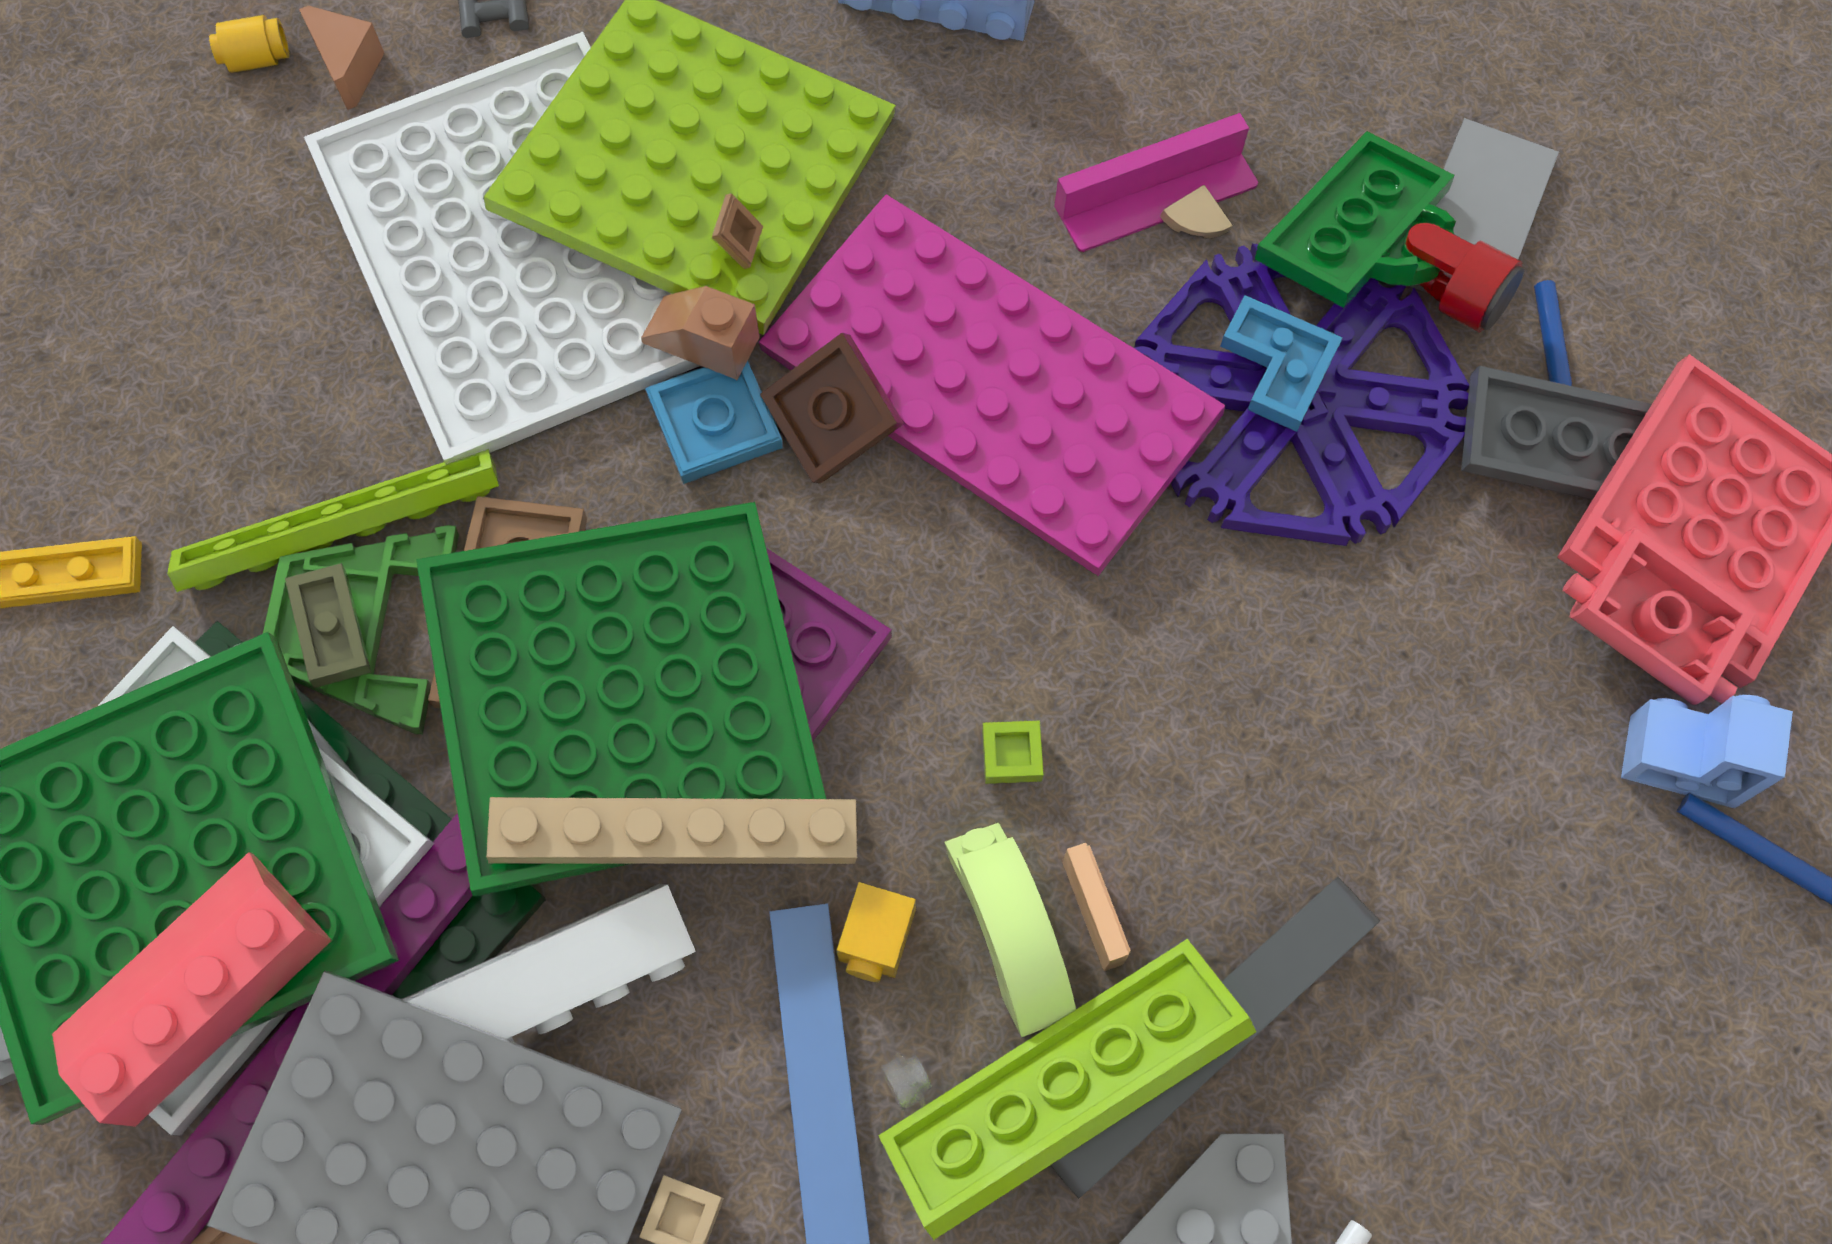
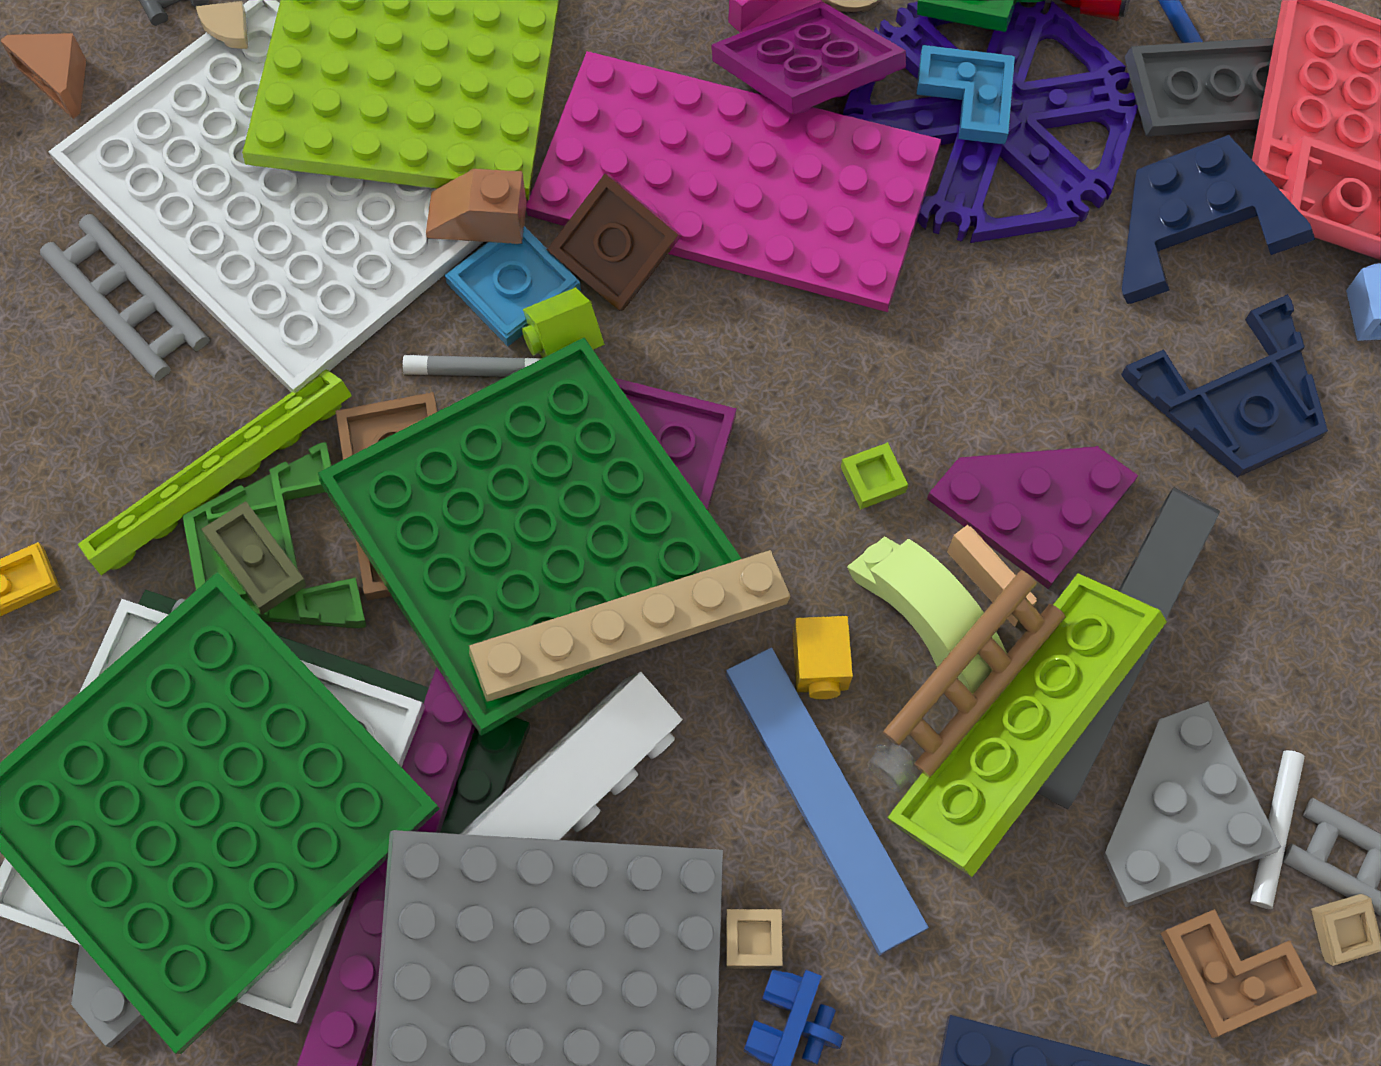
camera: 20 degrees left, 0 degrees up
coral slope [52,852,332,1127] -> none
medium nougat slope [711,193,763,269] -> none
none -> light grey bar [40,214,210,381]
none -> tan tile [196,1,248,49]
none -> light grey bar [403,355,542,377]
none -> lime brick [522,287,605,358]
none -> magenta plate [711,1,906,114]
none -> medium nougat bar [882,570,1066,778]
none -> magenta plate [927,446,1138,589]
none -> dark blue wing [1121,294,1328,478]
none -> dark blue wing [1122,135,1315,304]

